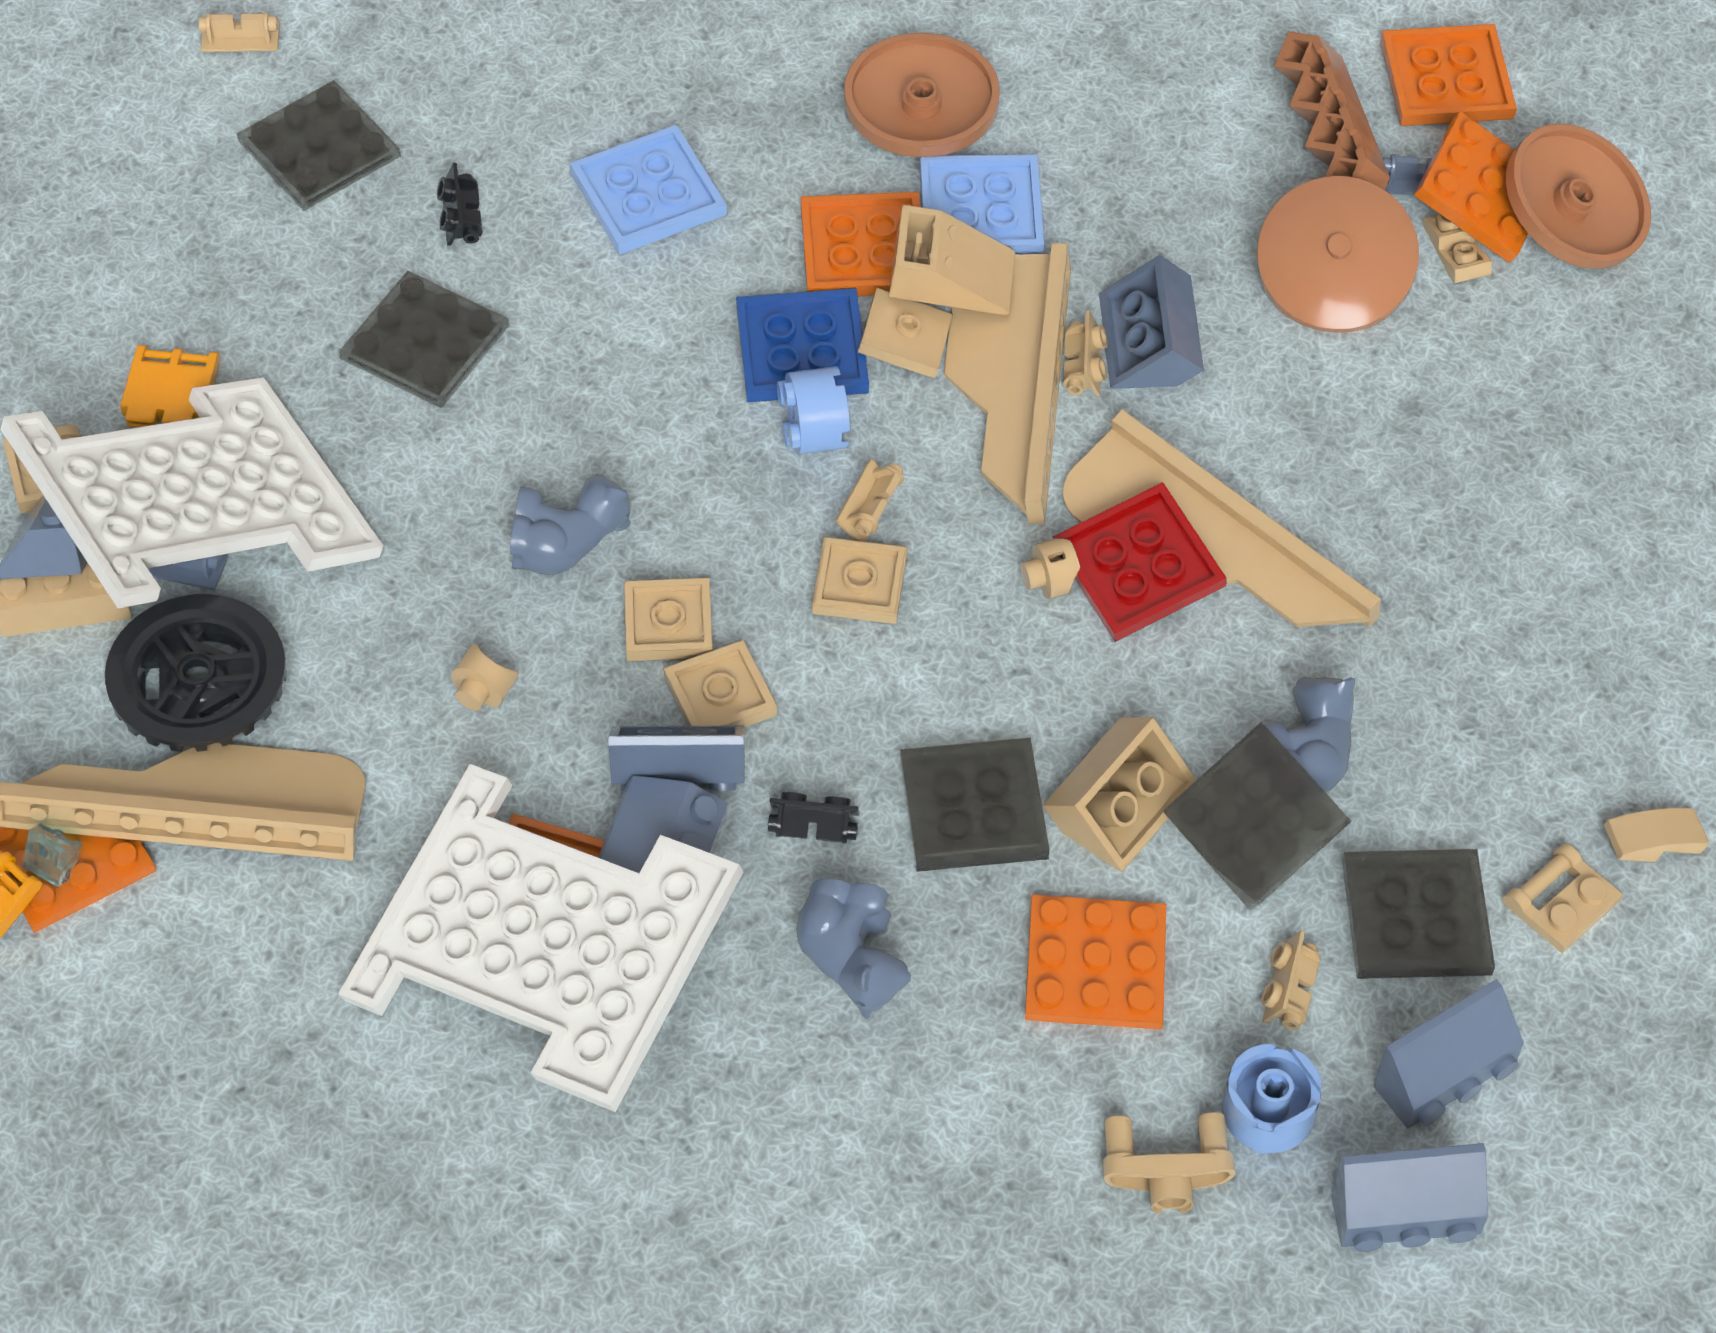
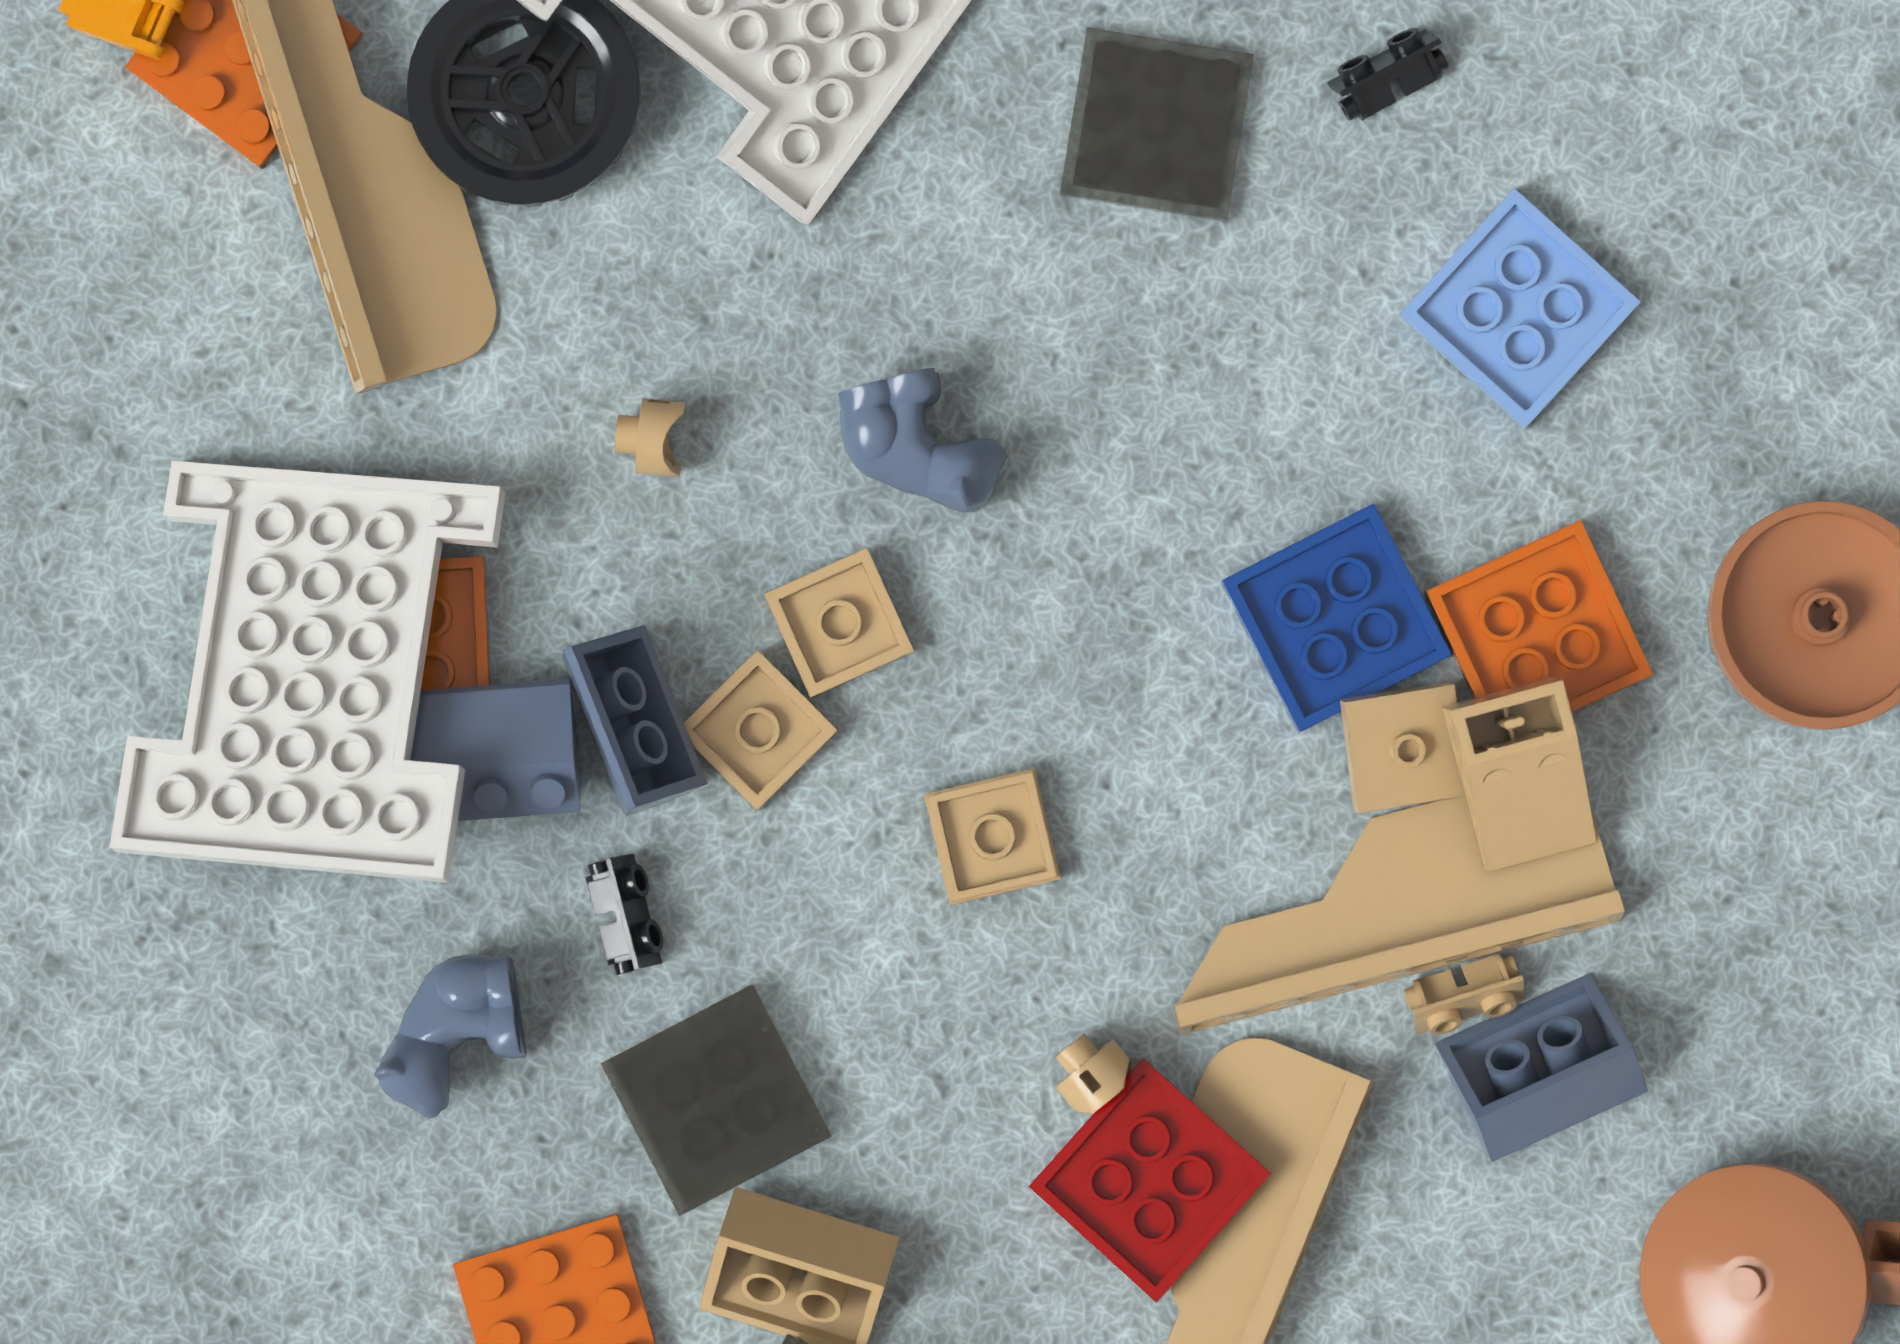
camera: 75 degrees right, 30 degrees up
clear light blue tile [22,823,82,887] -> none
light blue brick [777,366,850,455] -> none
tan hinge [835,458,904,542] -> none
light blue plate [920,155,1044,254] -> none

